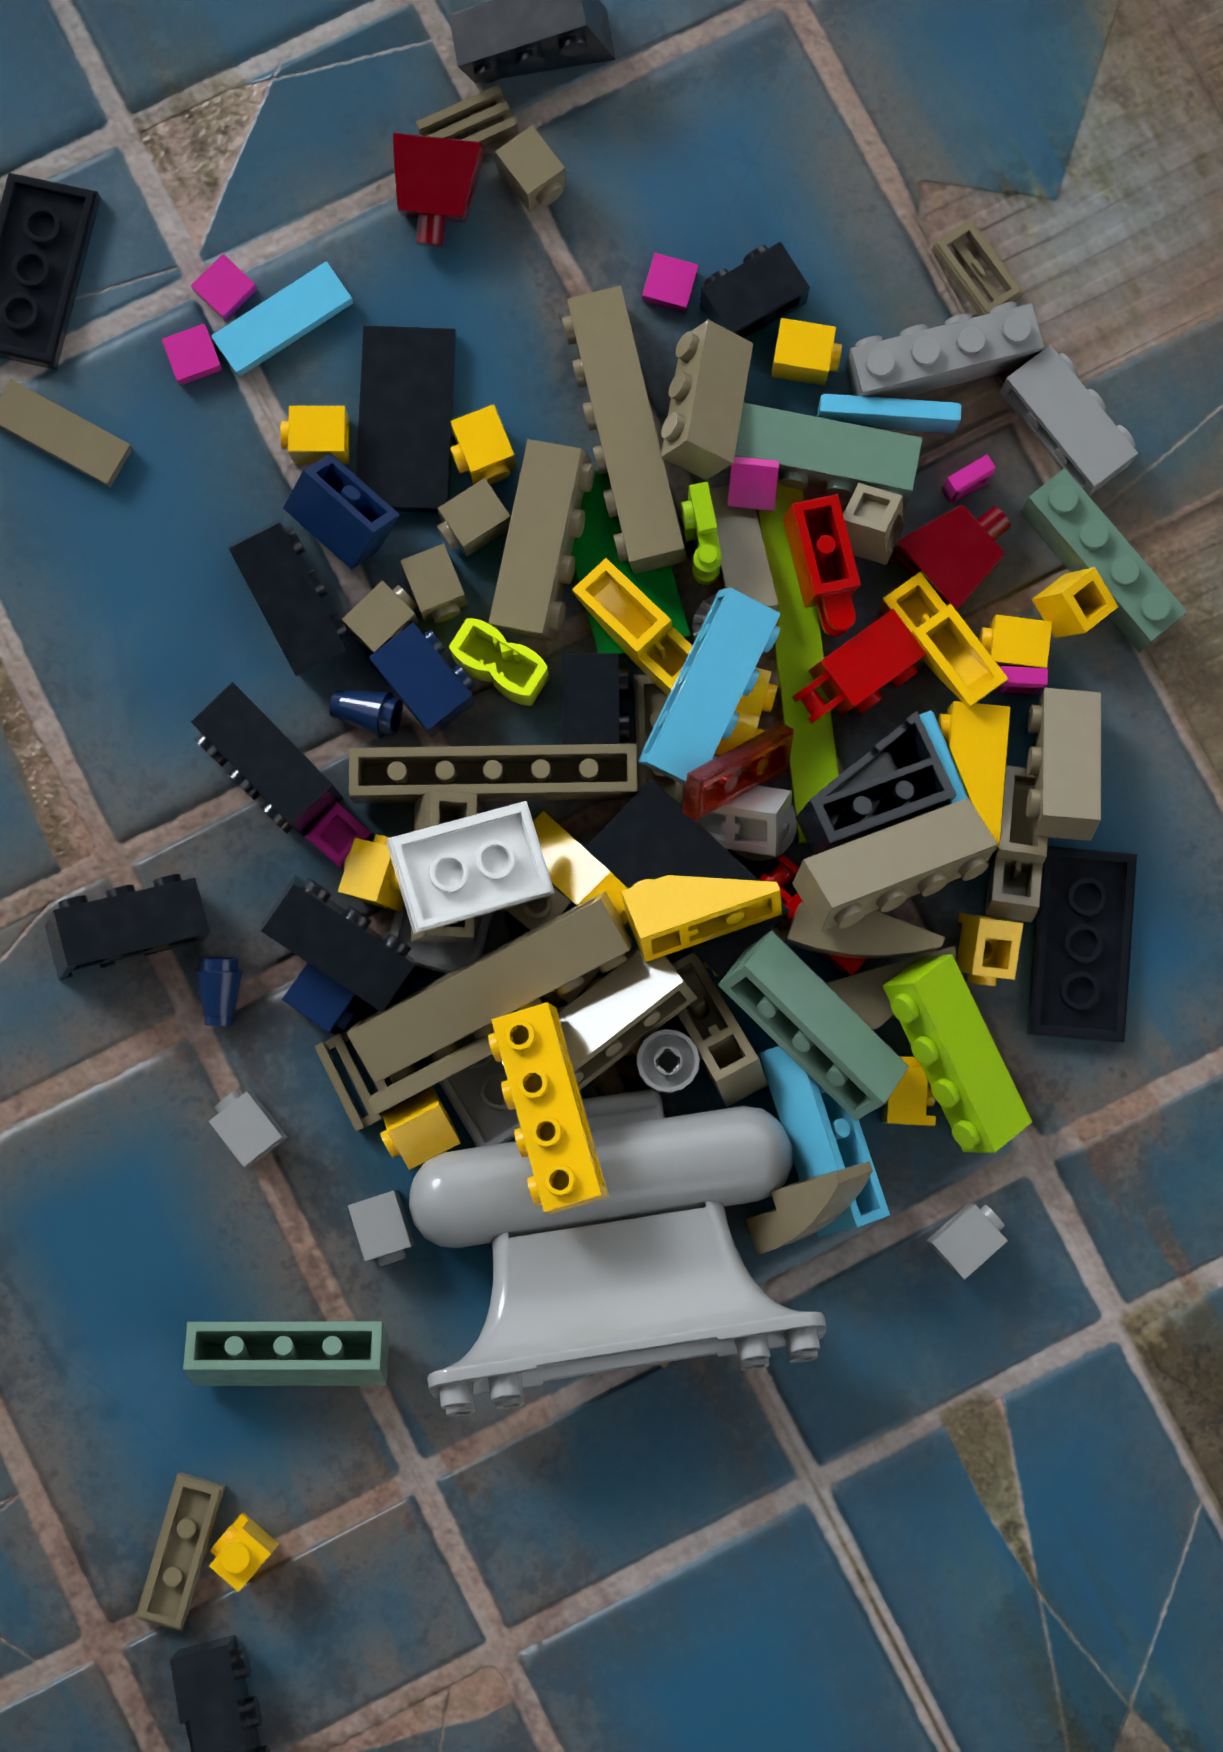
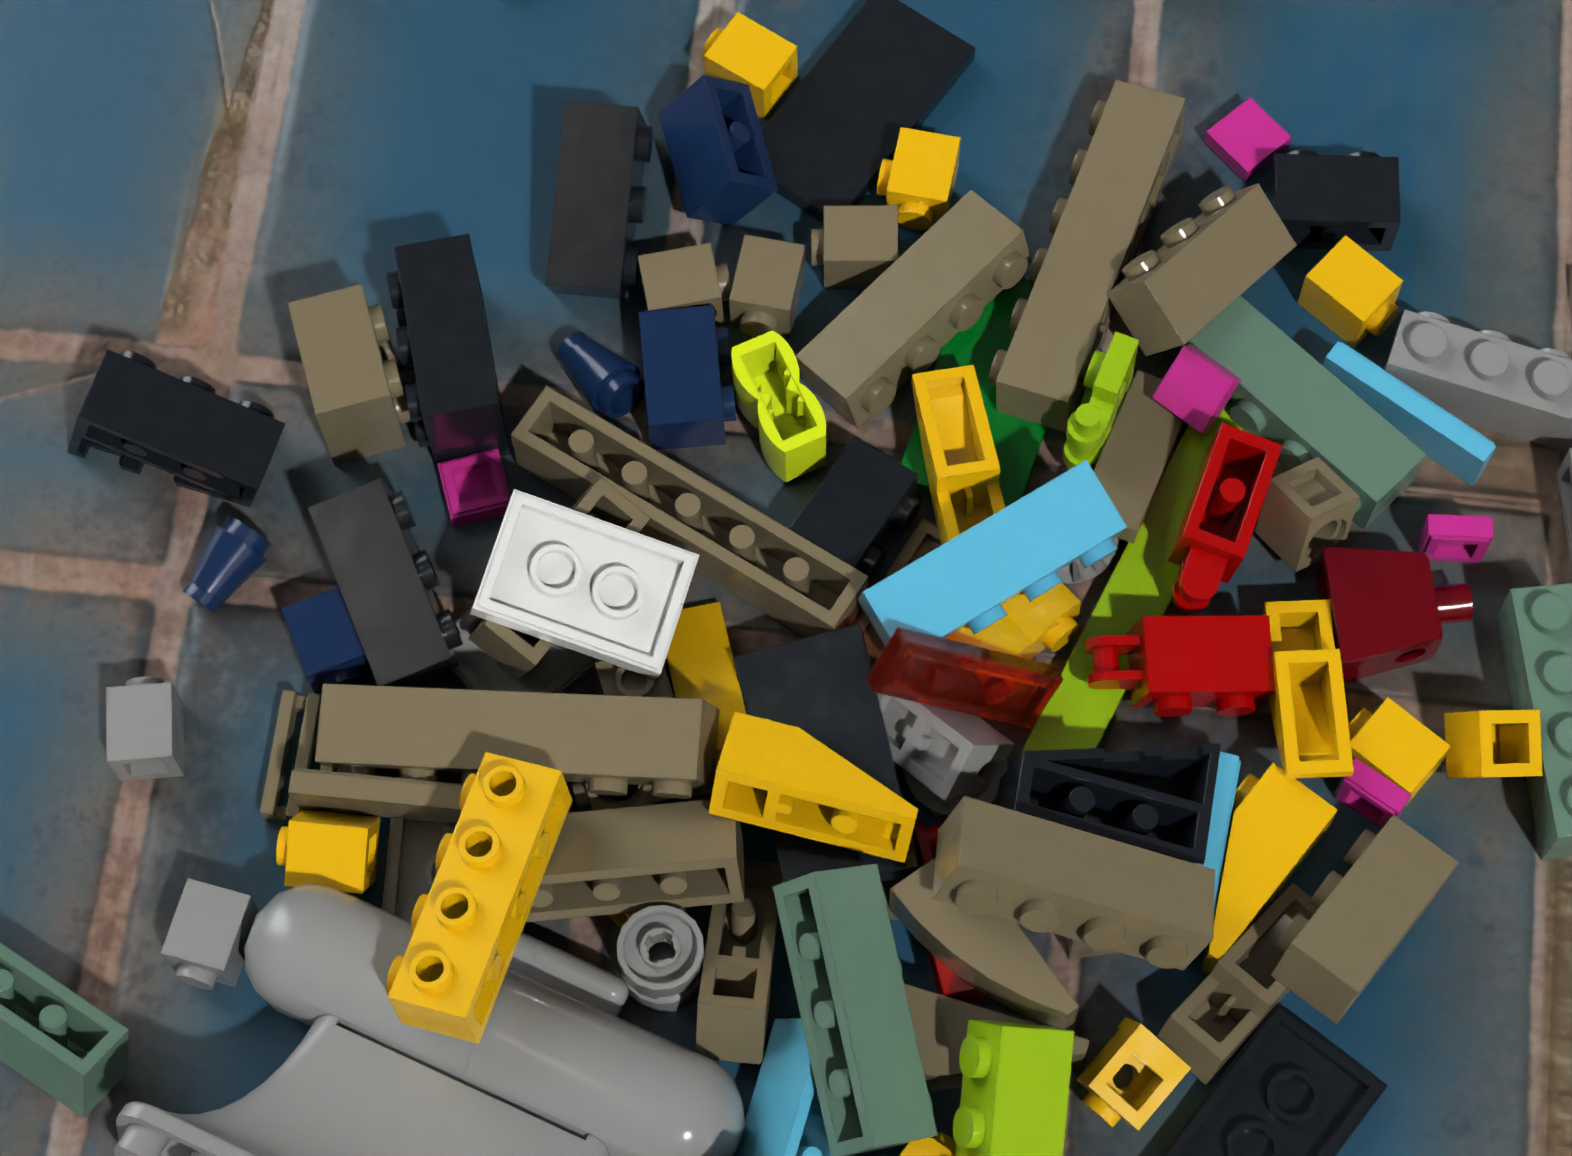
camera: 35 degrees right, 15 degrees down
yellow brick [338,834,404,912] -> none
none -> dark tan brick [287,284,411,465]

